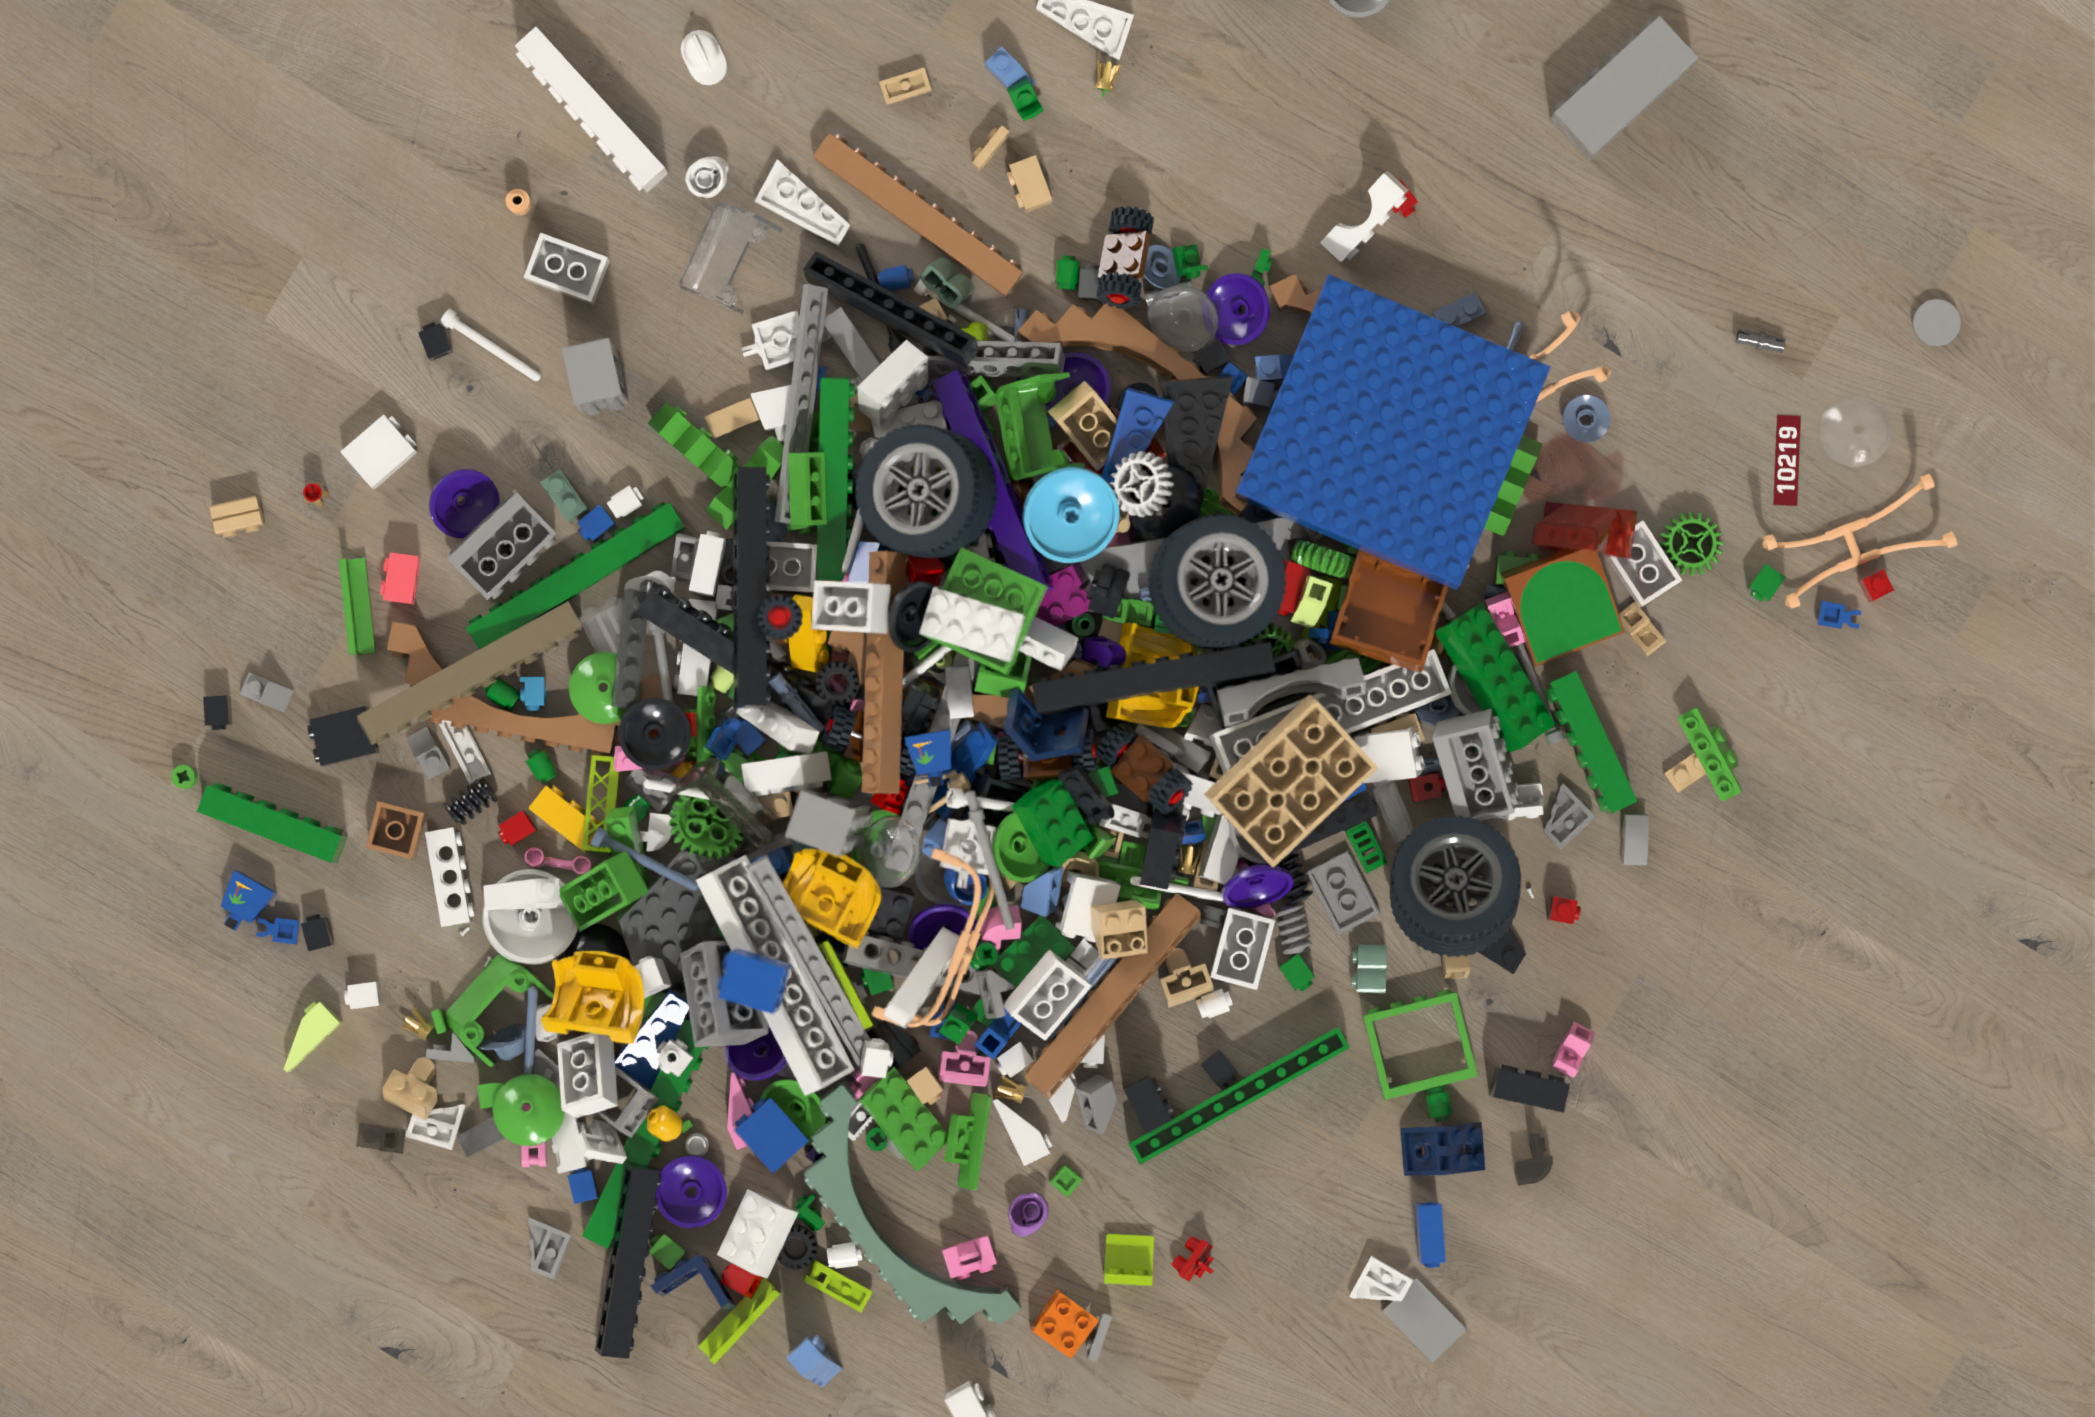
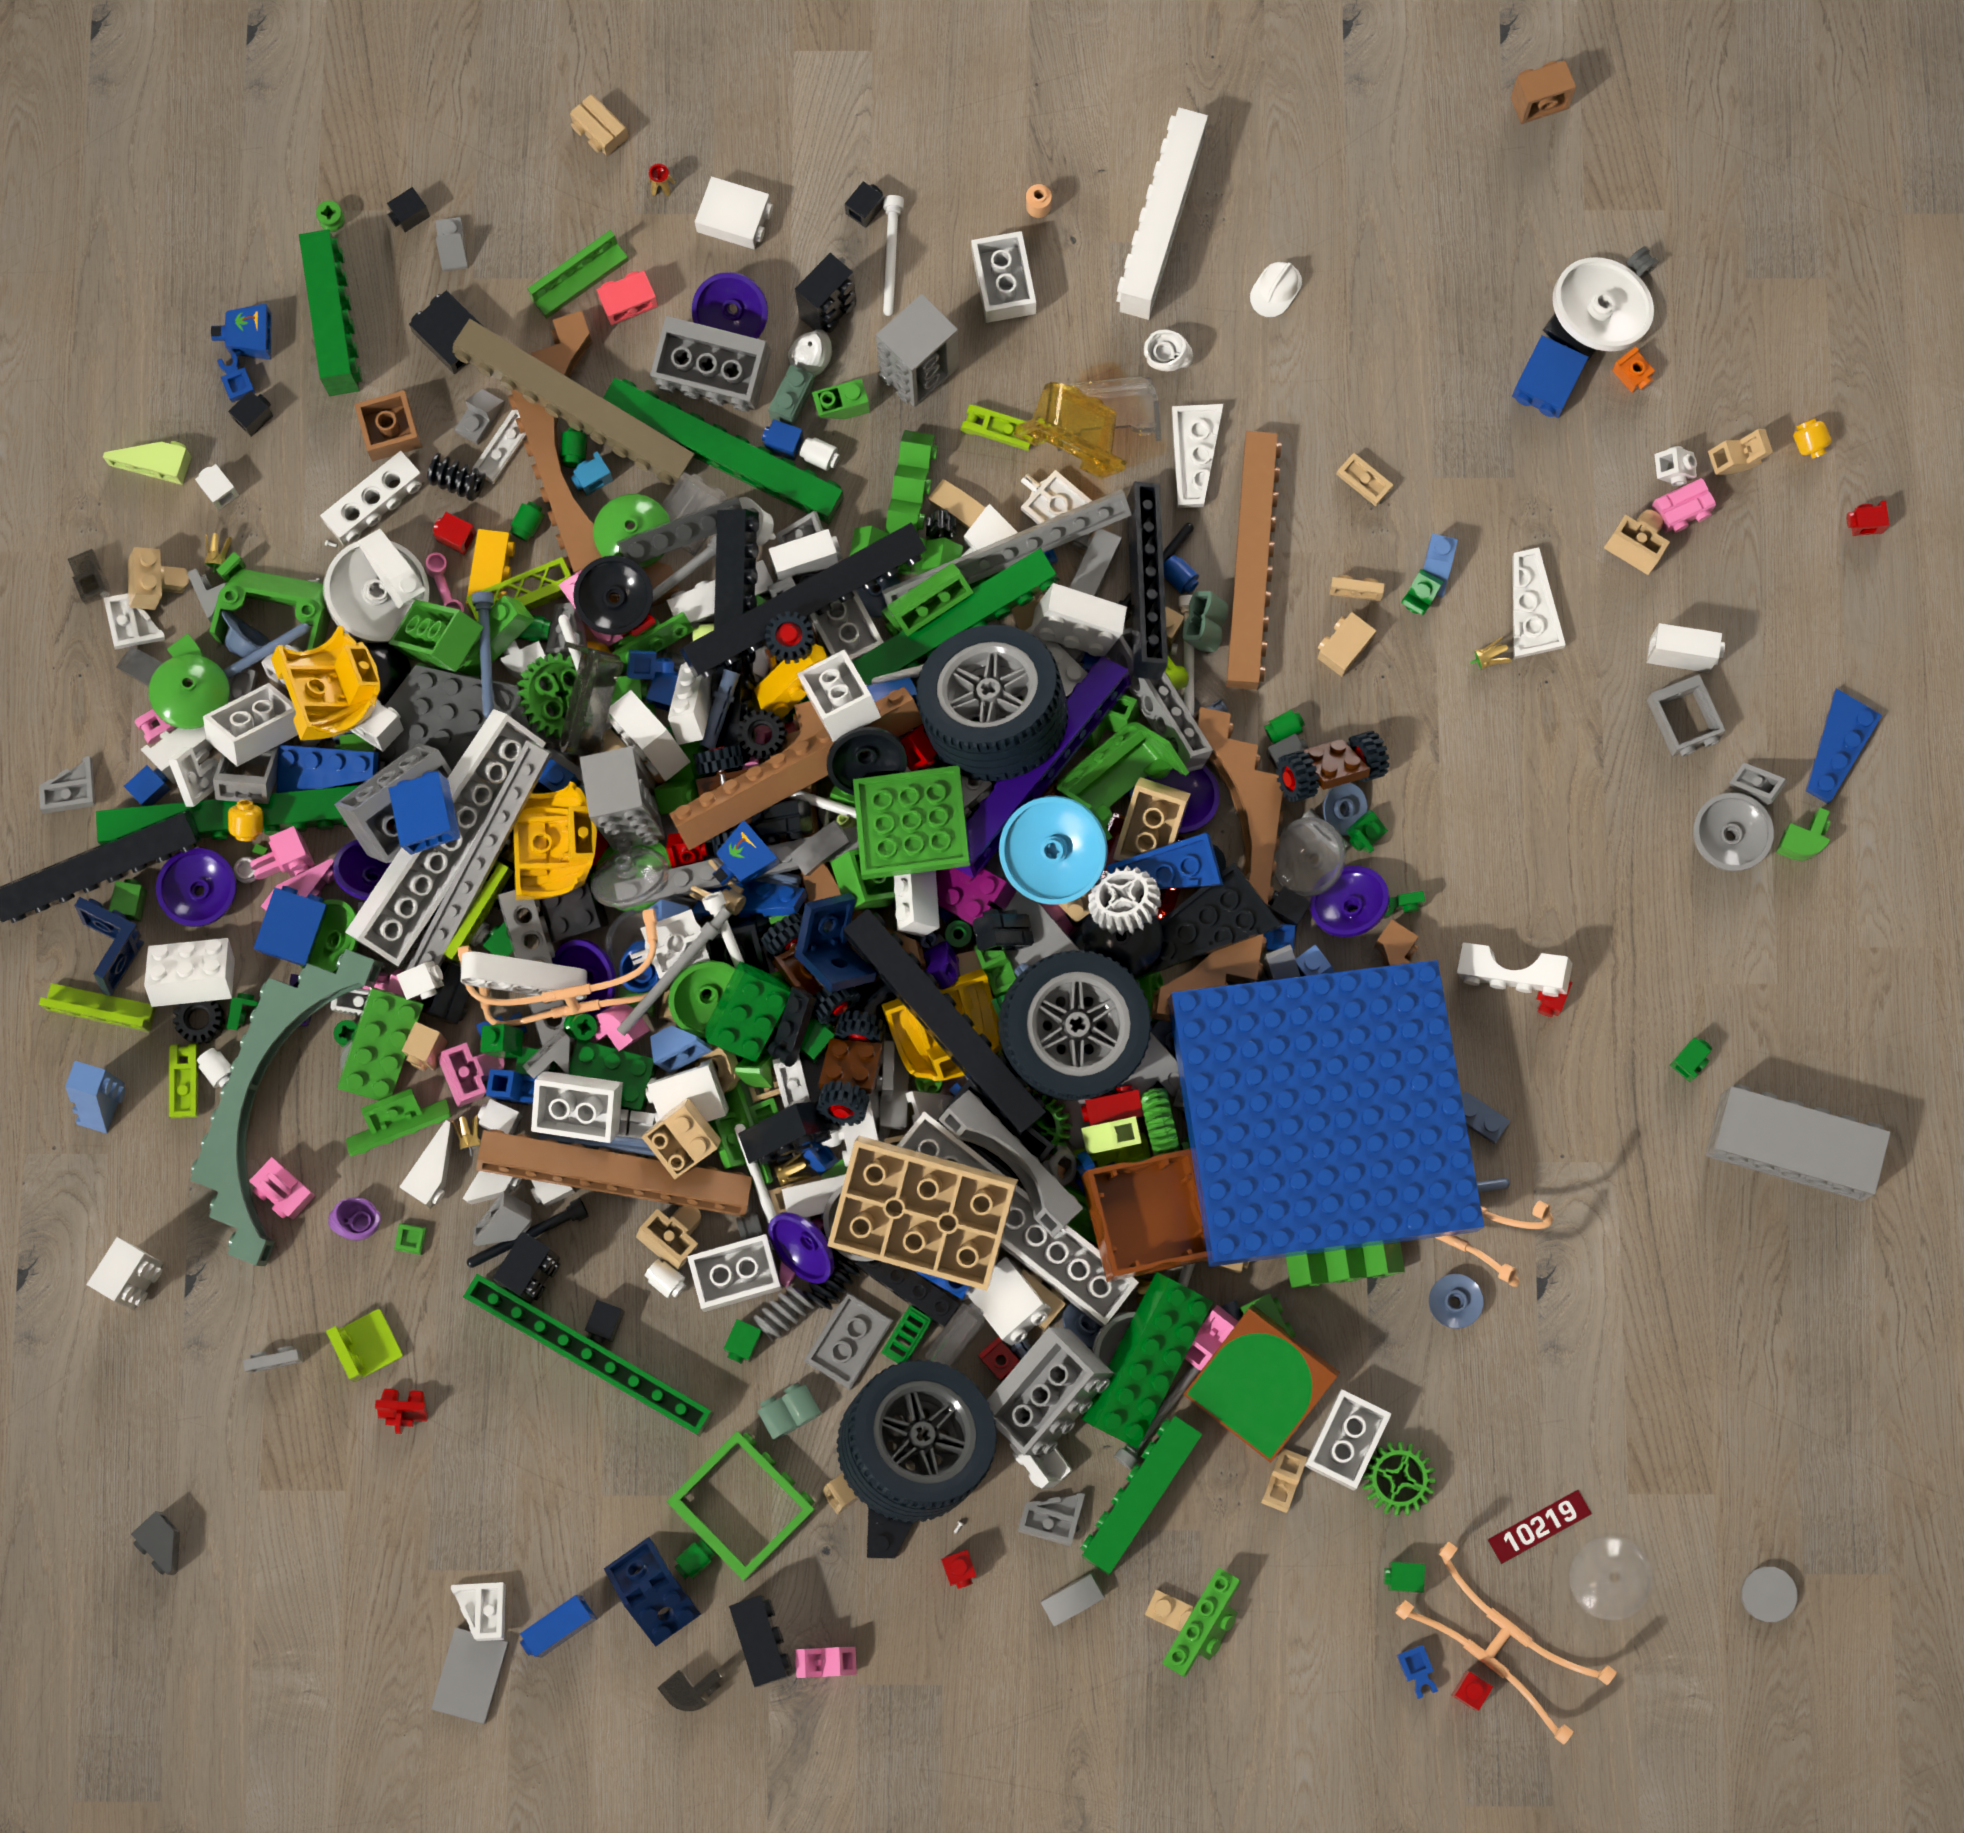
camera: 60 degrees right, 10 degrees down
white brick [655,1038,694,1077] -> none
red brick [721,1263,763,1299] -> none
white plate [919,588,1025,662] -> none
orange bracket [1030,1289,1098,1358] -> none
clear red windscreen [1531,502,1637,559] -> none
dark grey pin [1735,329,1786,353] -> none
none -> bright pink brick [250,826,315,879]
none -> black piece [467,1197,589,1268]
none -> white hair [788,329,832,377]
none -> black brick [795,253,856,333]
none -> bright green slope [812,378,870,419]
none -> black gear [926,509,957,540]
none -> lime plate [960,405,1037,451]
none -> clear yellow windscreen [1013,382,1127,479]
none -> green brick [1670,1037,1712,1082]

